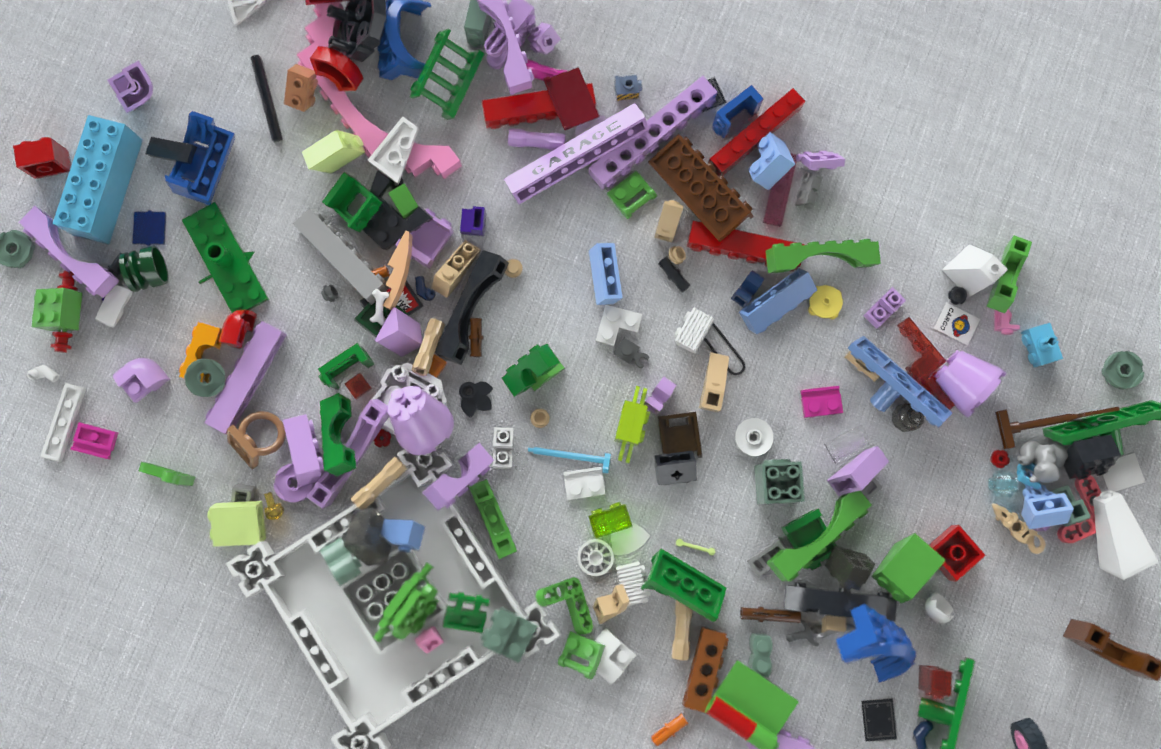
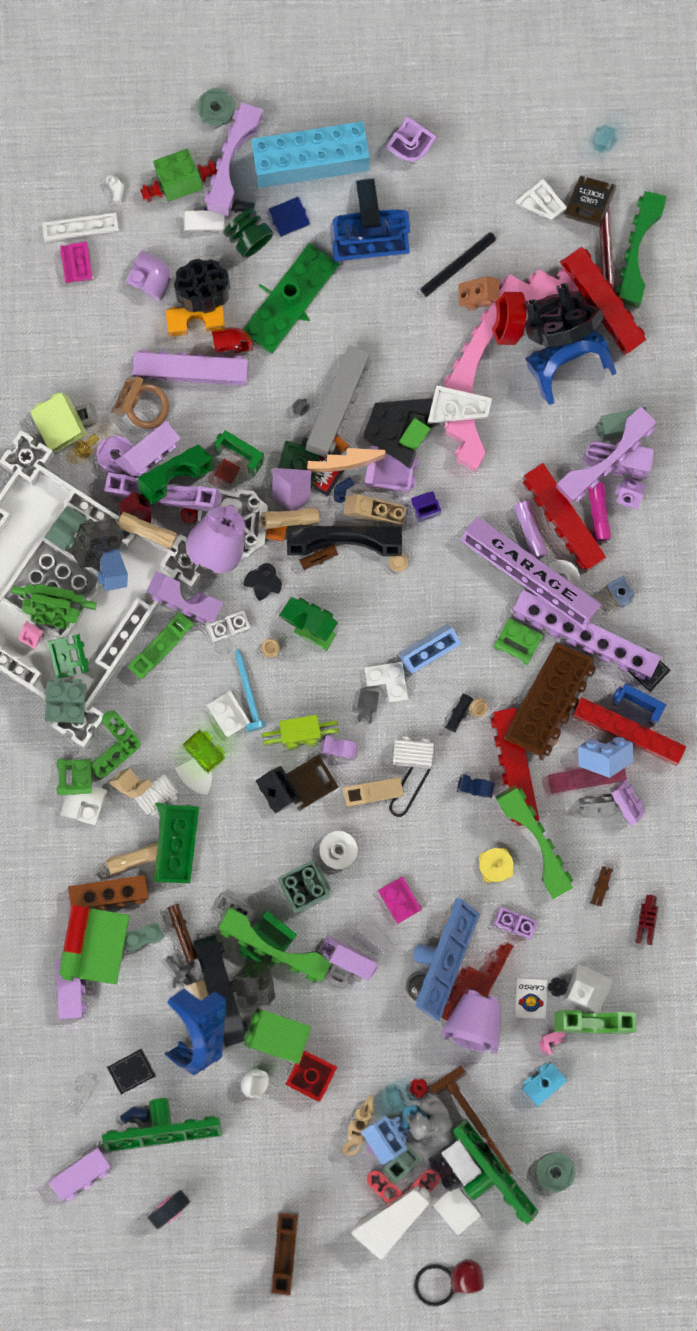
camera: 65 degrees right, 0 degrees up
red brick [13,137,71,179] -> none
bright green beam [138,461,196,486] -> none
sand green plate [184,359,225,397] -> none
yellowish green brick [302,130,365,174] -> none
green window [322,172,383,232] -> none
white piece [370,289,389,325] -> none
green fence [410,29,485,120] -> none
dark red piece [543,67,600,130] -> none
white wheel [577,539,614,576] -> none
orange axle [651,713,689,746] -> none
tan slope [654,200,684,243] -> none
yellowish green hinge [676,539,715,556] -> none
medium blue brick [739,268,817,334] -> none
clear red brick [918,665,952,699] -> none
none -> dark red slope [118,491,152,524]
none -> black connector [174,259,230,313]
none -> reddish brown pin [590,866,613,907]
none -> dark red hinge [635,894,659,945]

